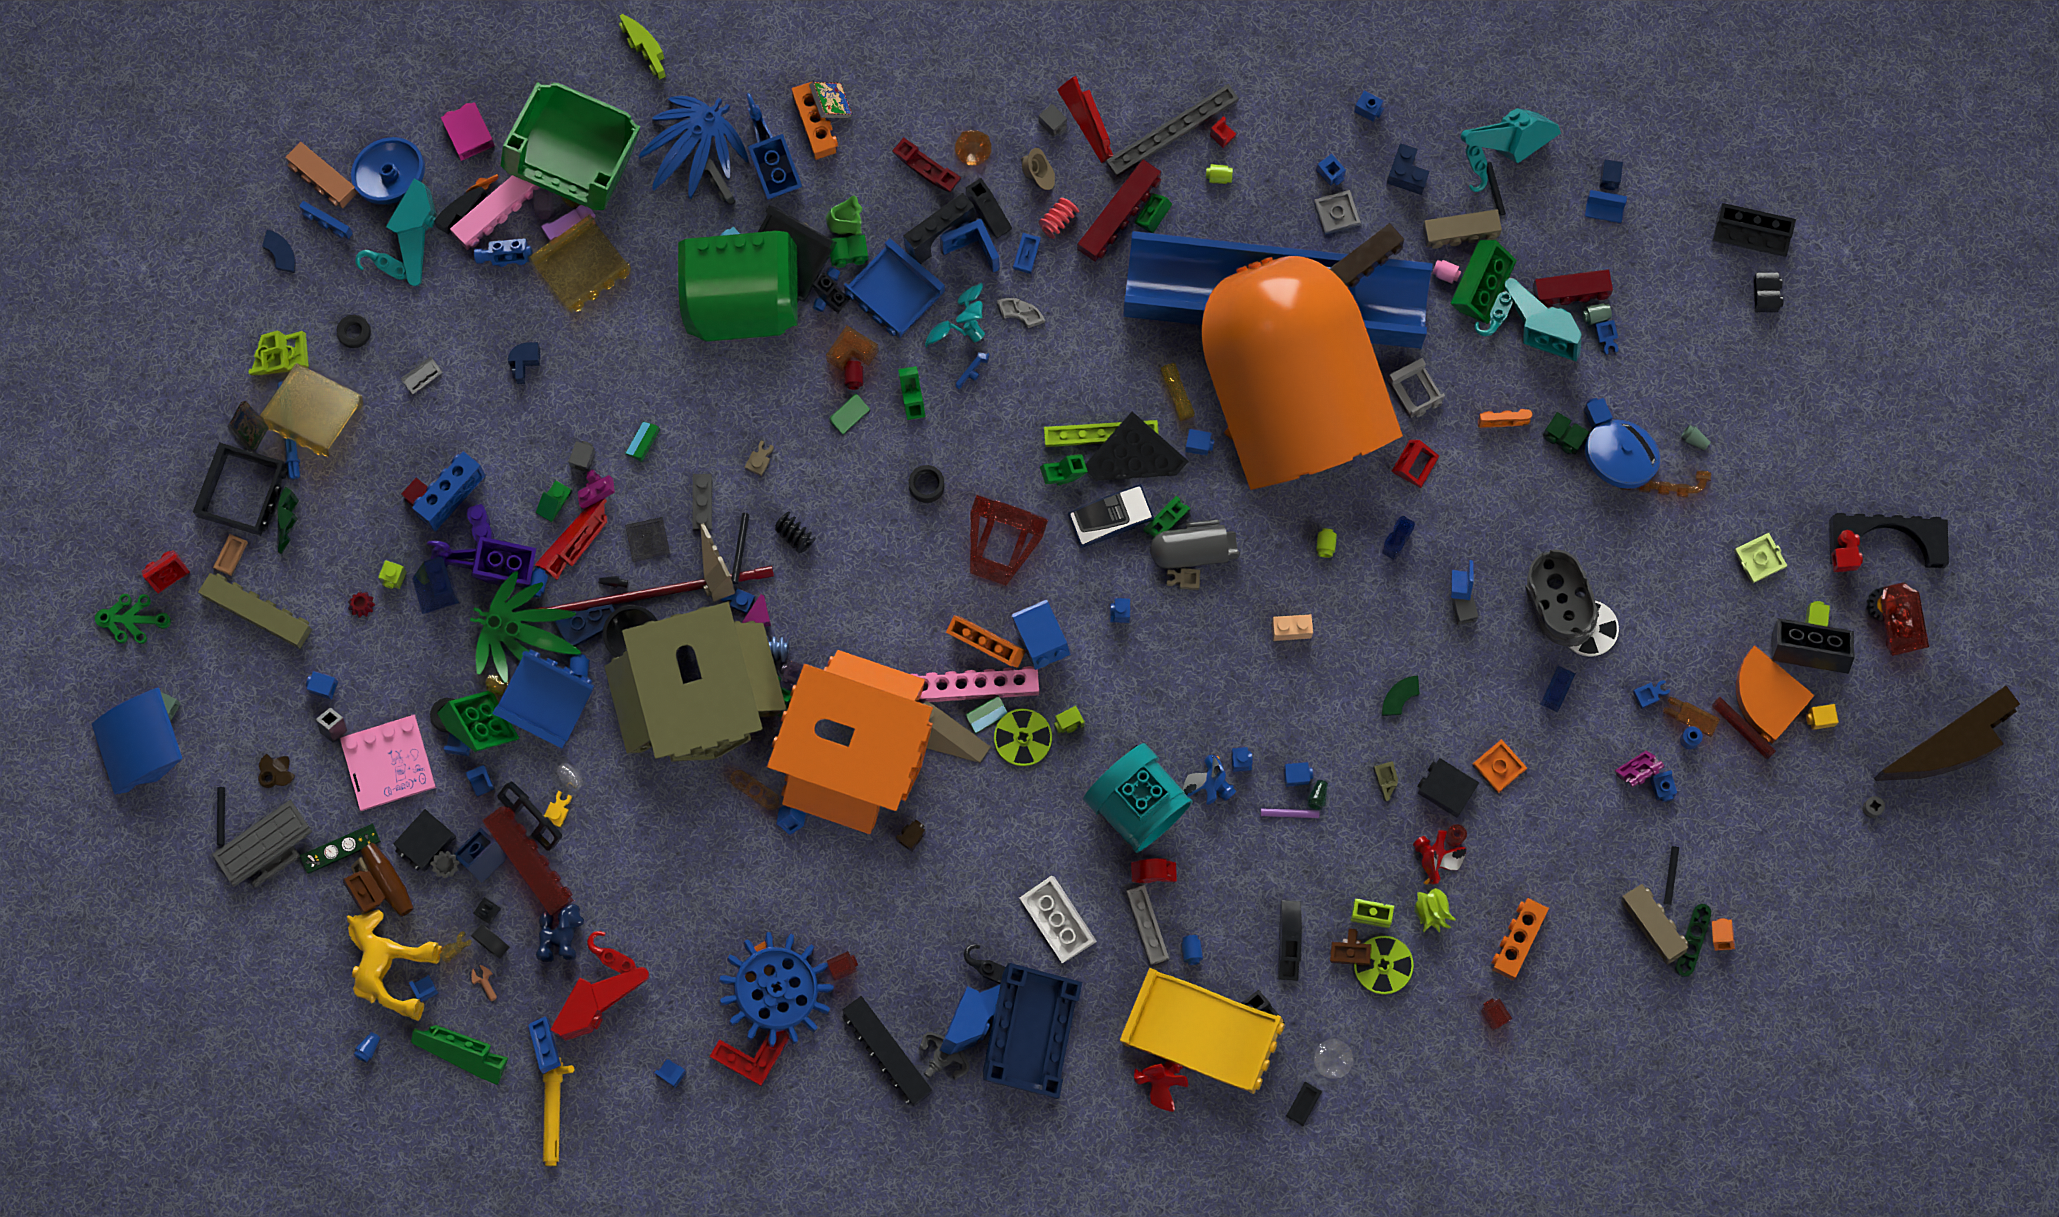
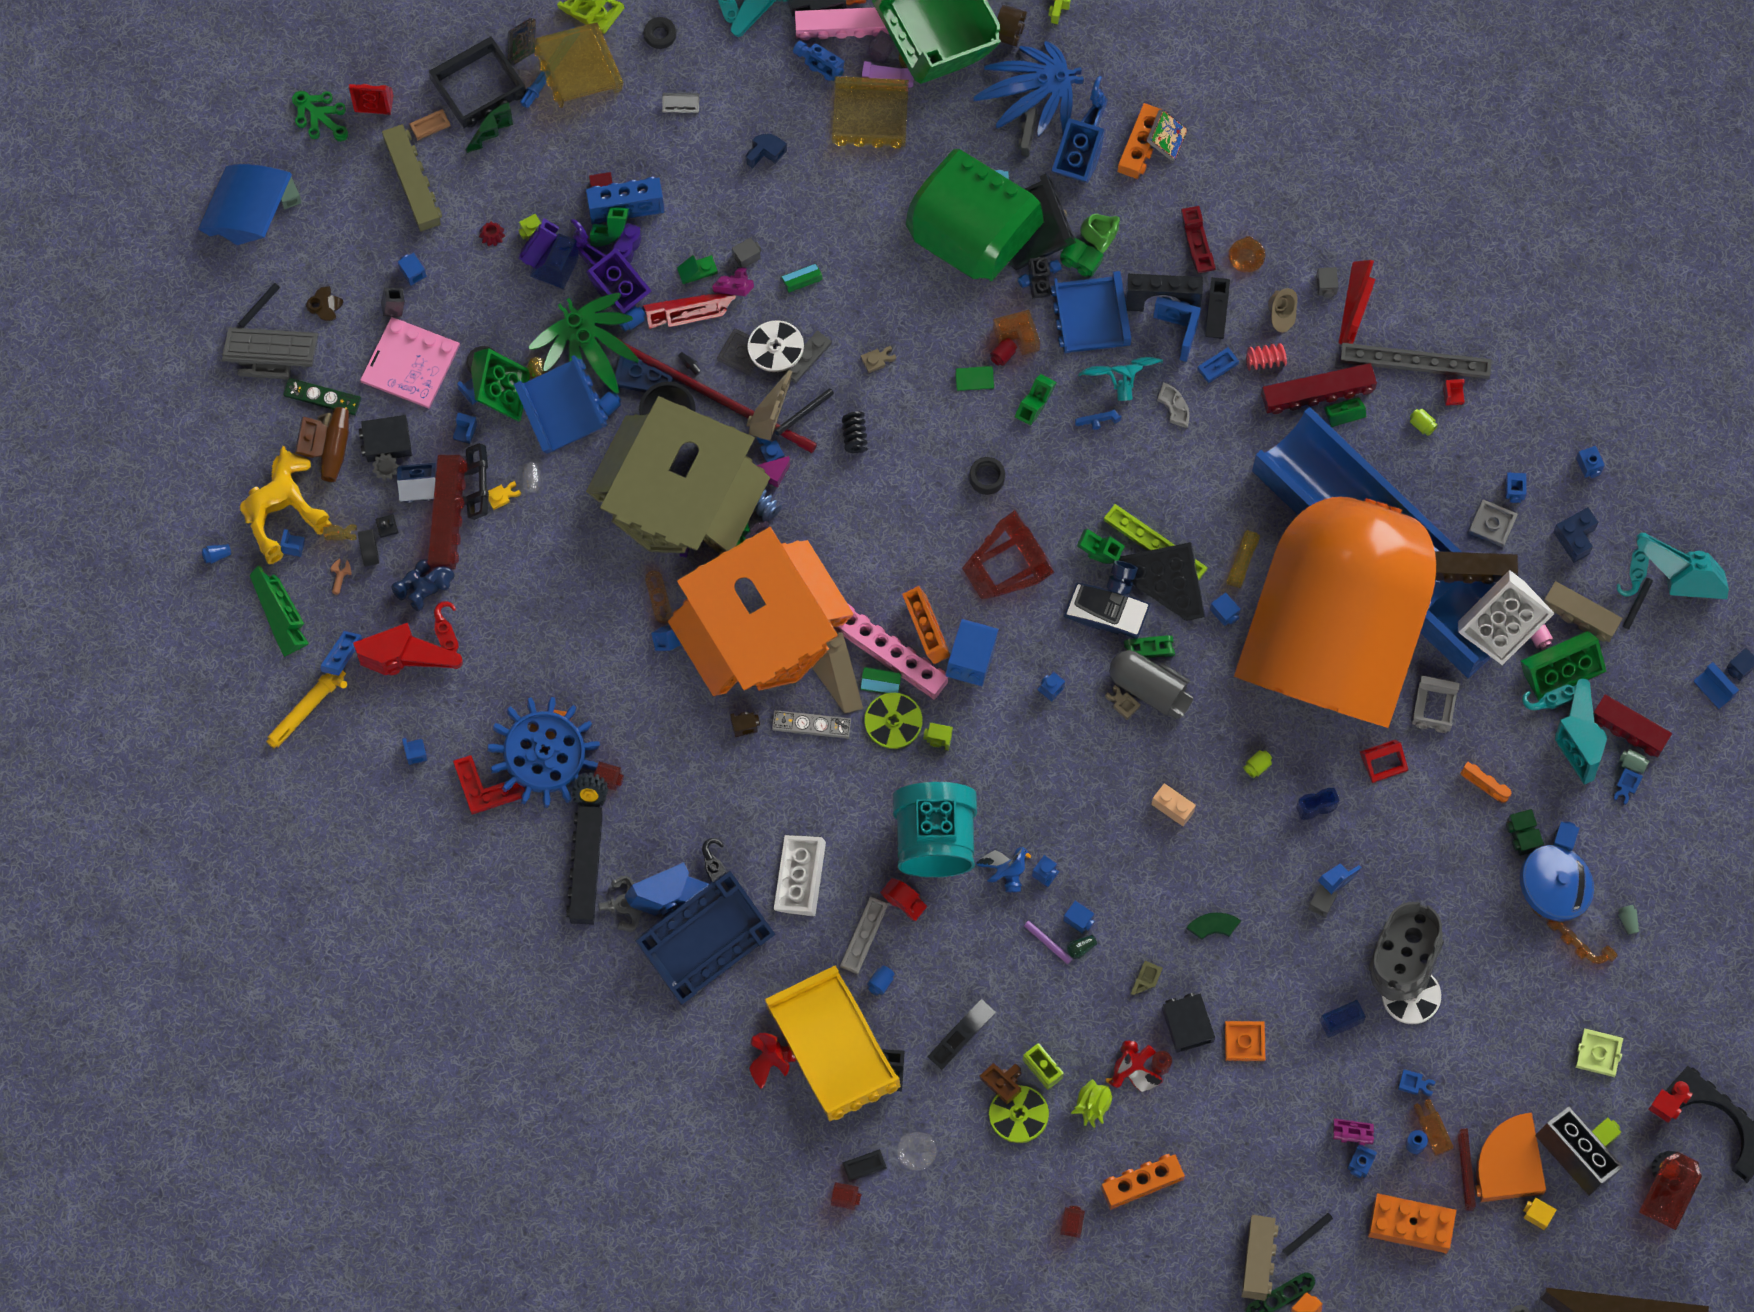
camera: 40 degrees right, 5 degrees down
none -> dark purple window [518,218,559,268]
none -> black wheel [571,773,608,807]
none -> green brick [590,207,629,247]
none -> white piece [748,321,804,372]
none -> light grey tile [772,710,851,739]
none -> clear red brick [831,1182,862,1210]
none -> dark brown brick [997,5,1027,47]
none -> dark blue wheel [1106,561,1138,595]
none -> orange brick [1368,1193,1456,1253]
none -> white slope [1458,570,1554,665]

